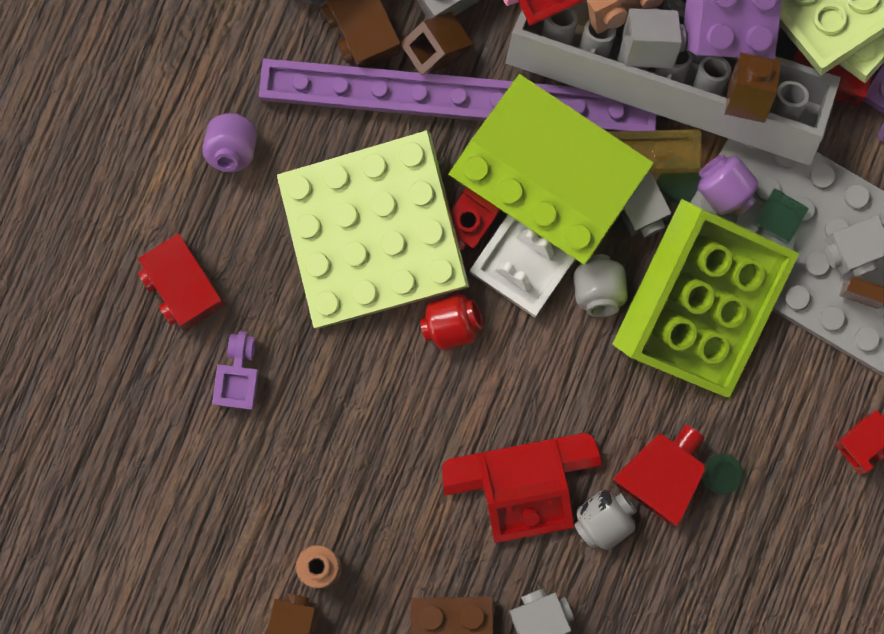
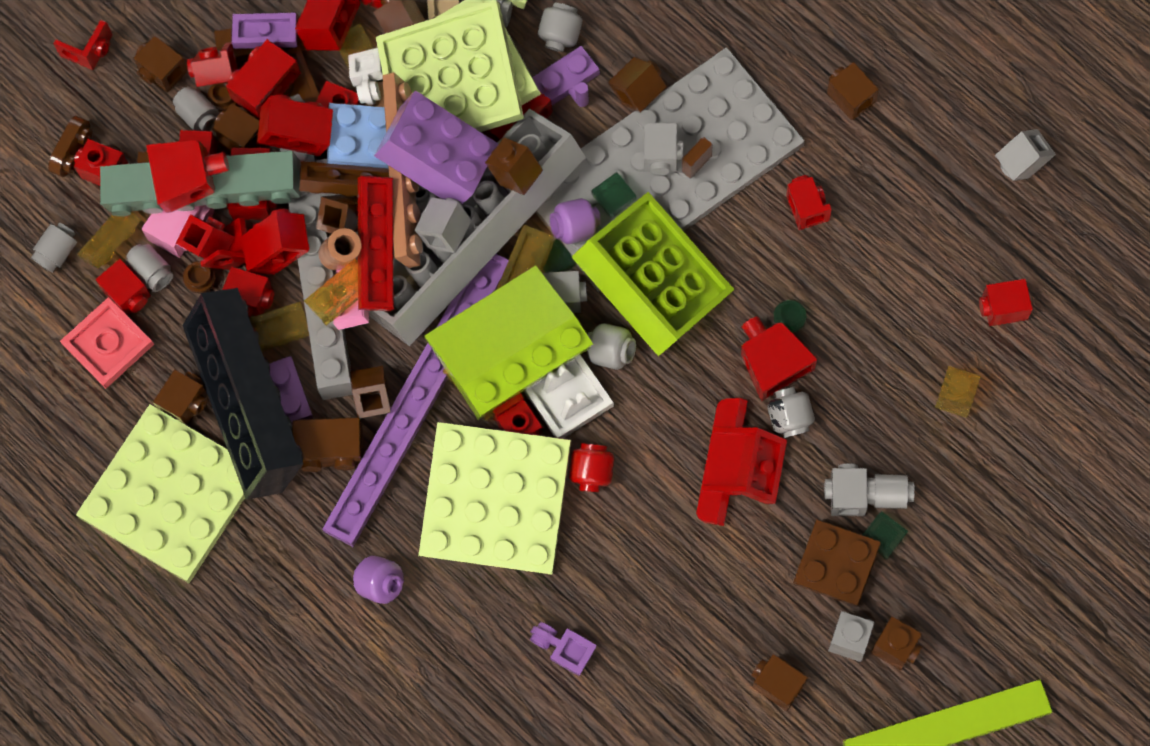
camera: 60 degrees left, 10 degrees down
red brick [137,233,225,331] -> none
nougat brick [296,546,342,588] -> none

